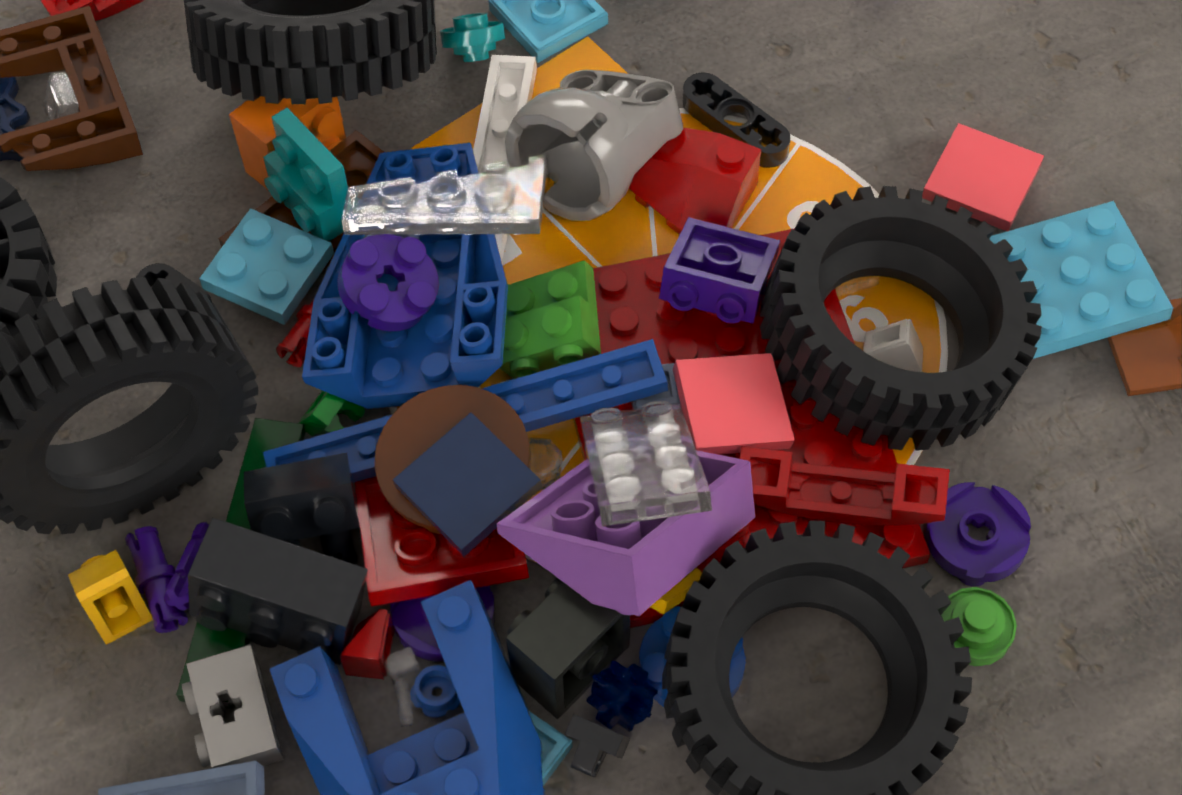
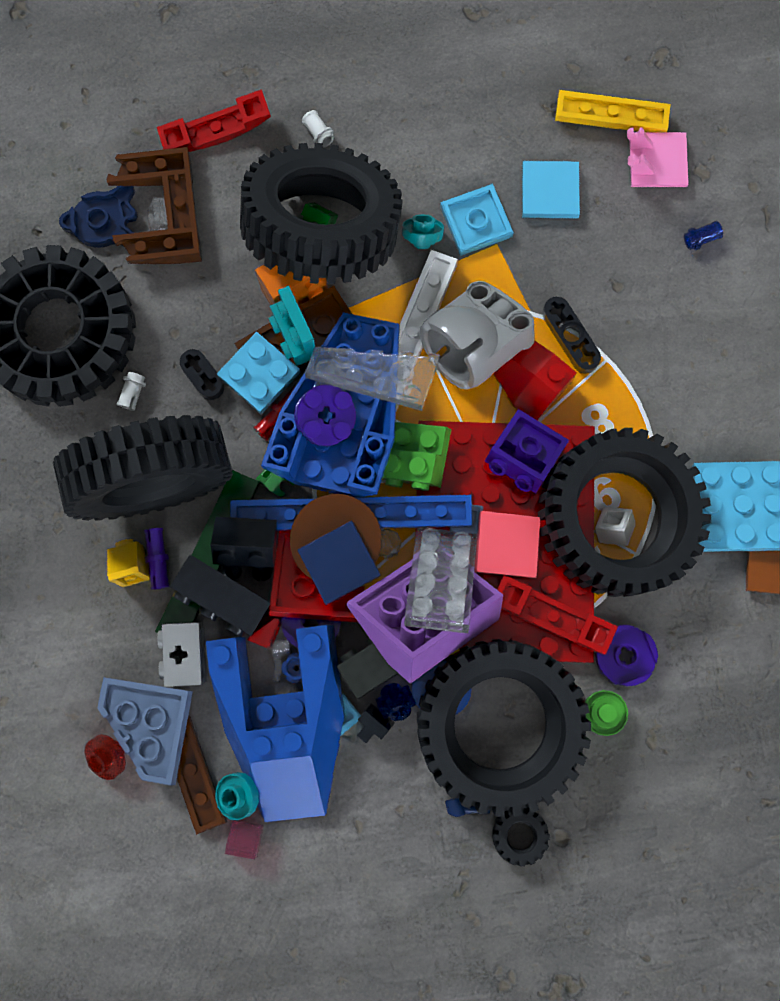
camera: 15 degrees right, 20 degrees up
dark purple axle [164,522,209,610] -> none
coral tile [922,123,1044,231] -> none

